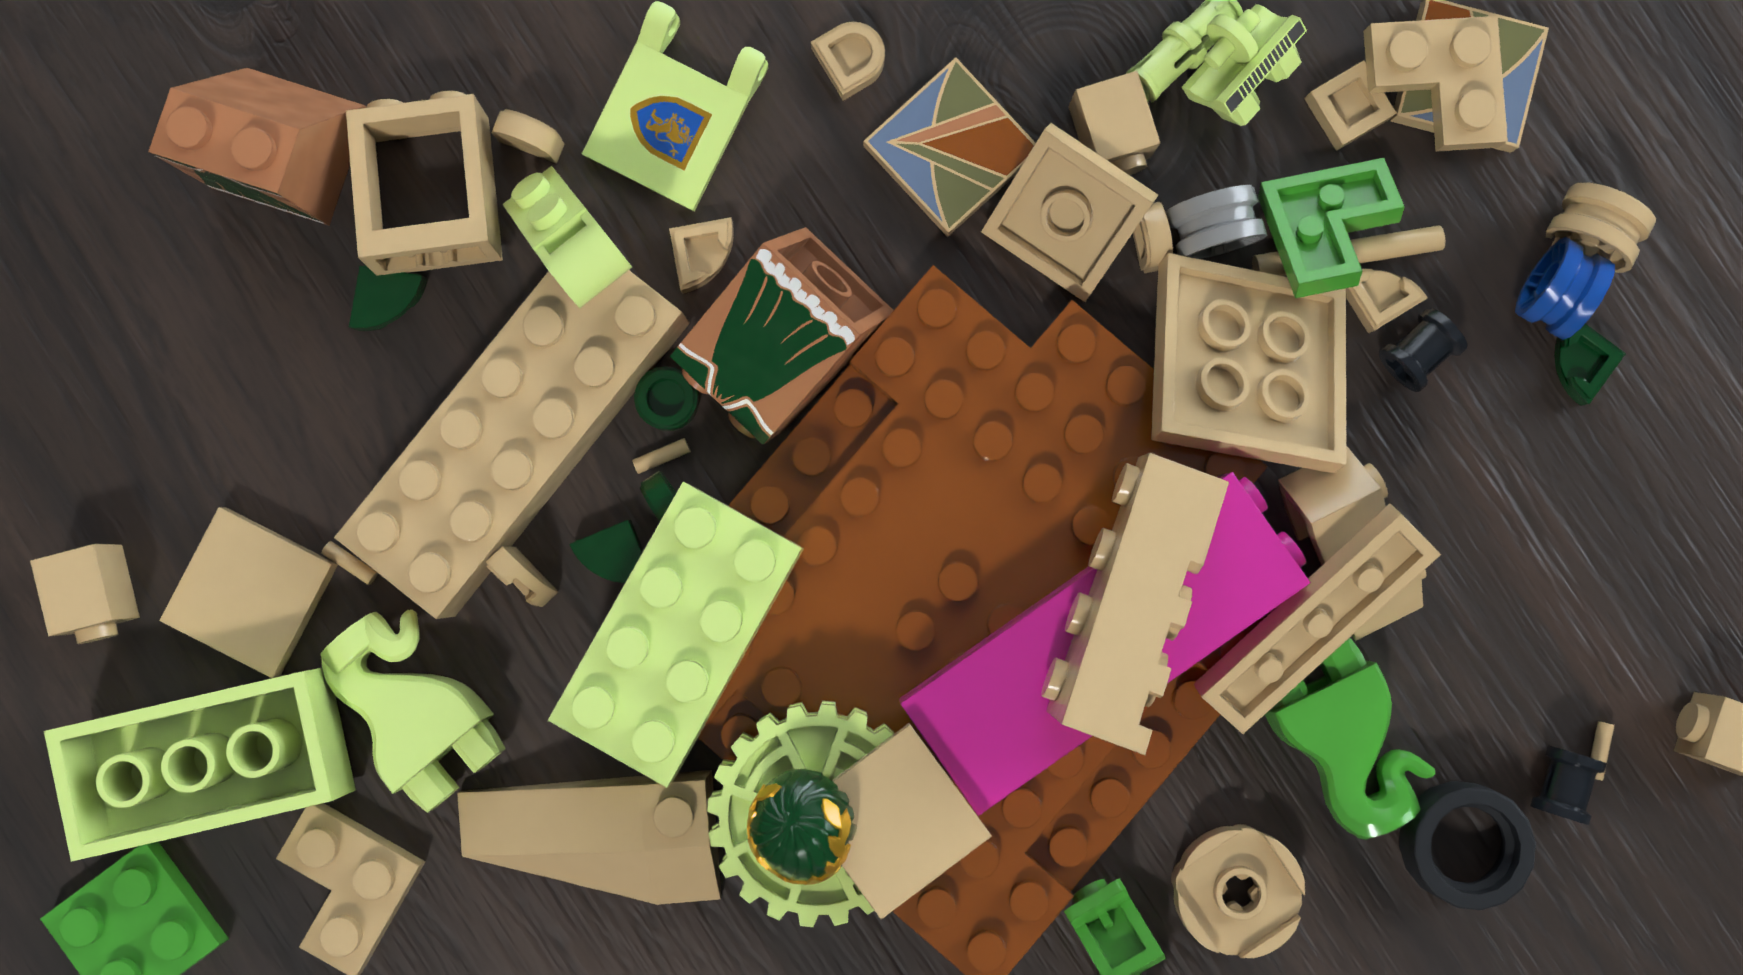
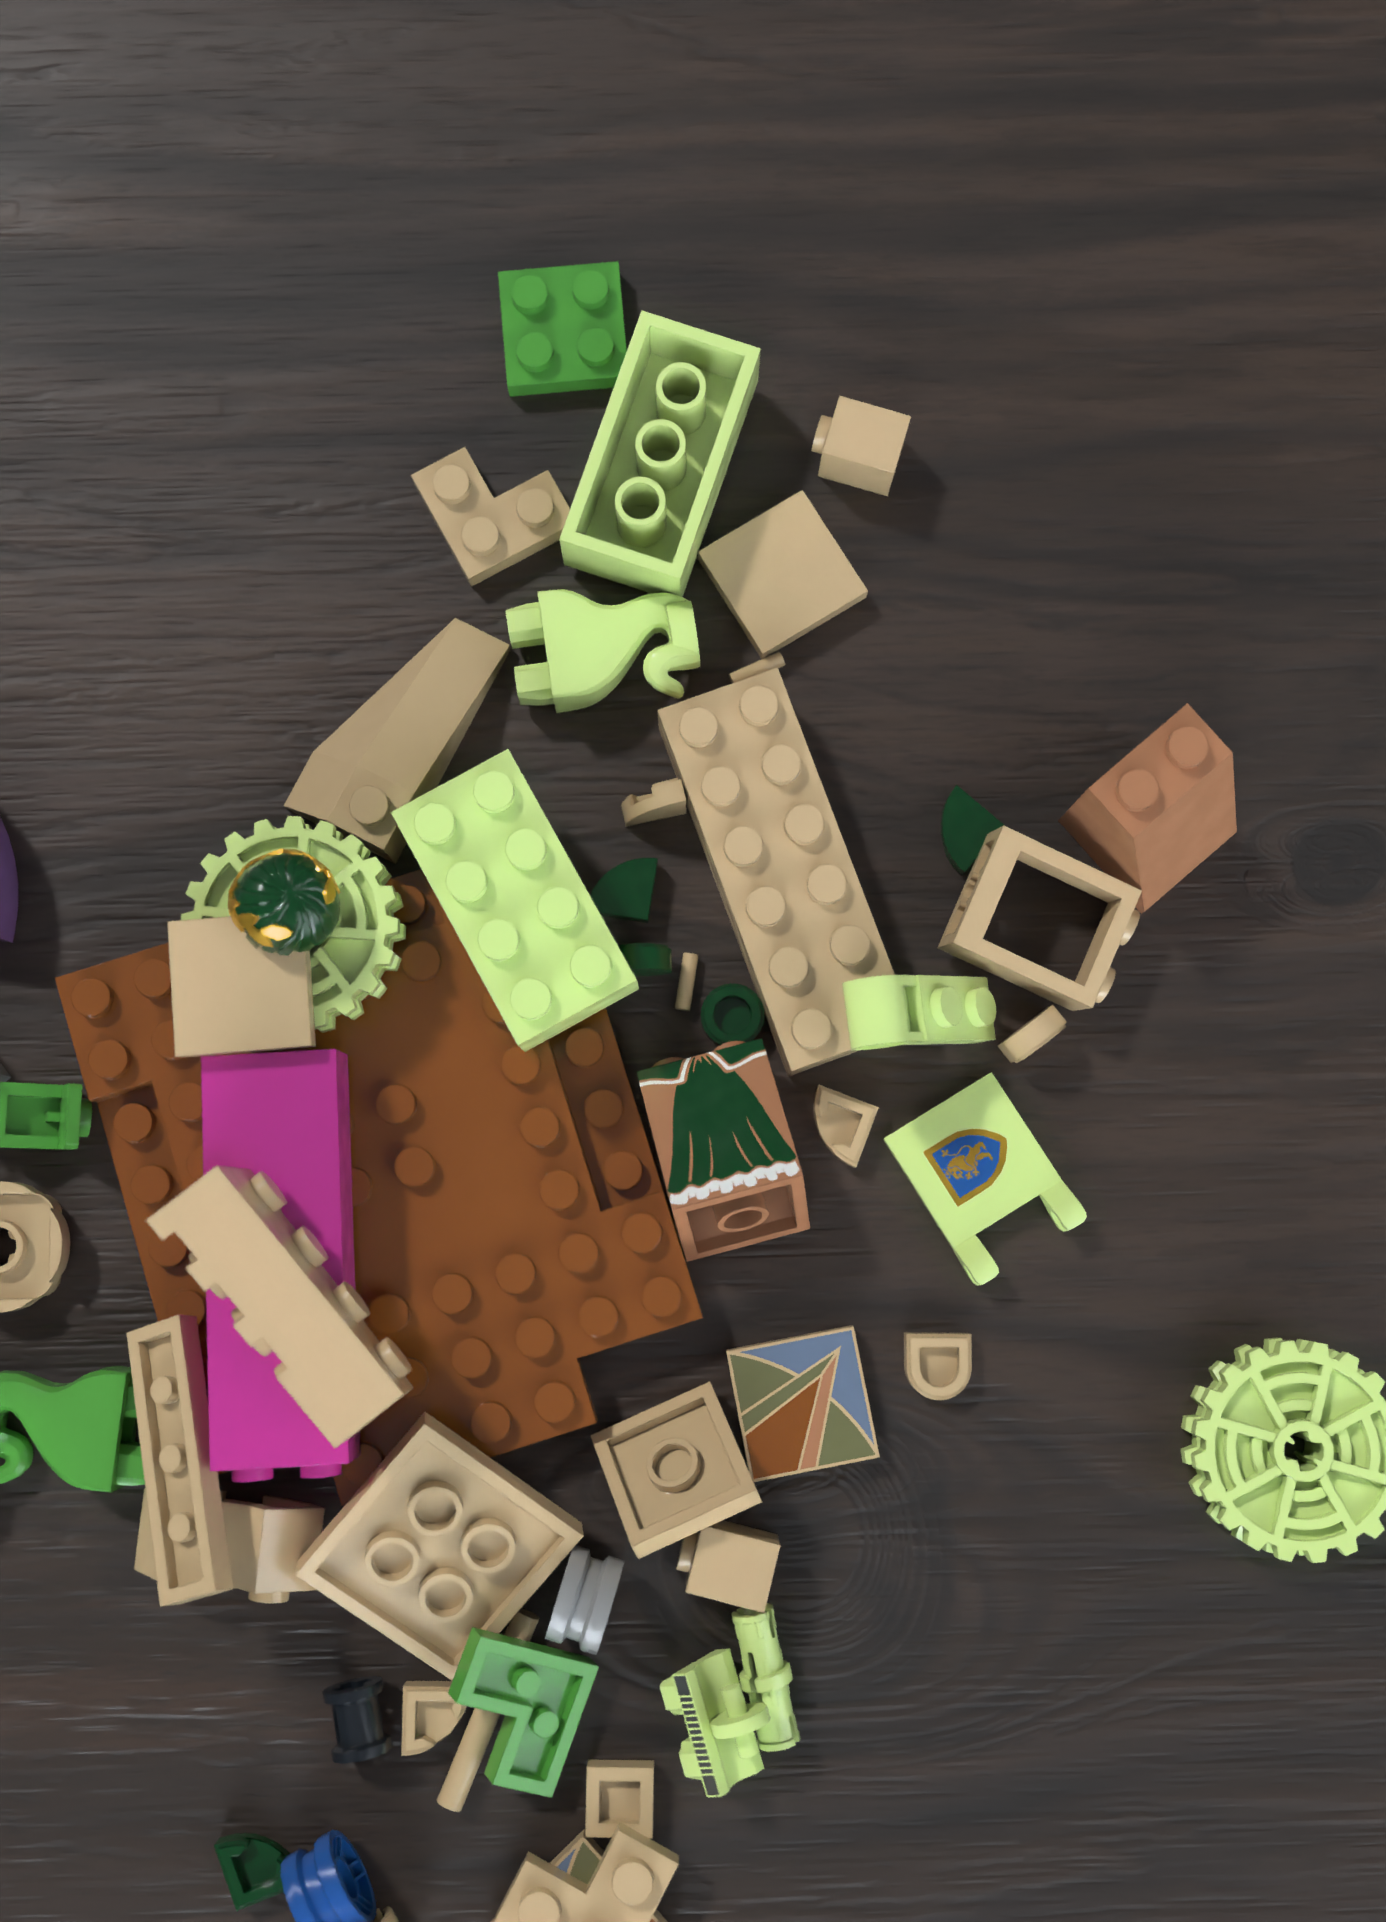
camera: 125 degrees right, 5 degrees down
tan tile [1133,202,1173,274] -> none

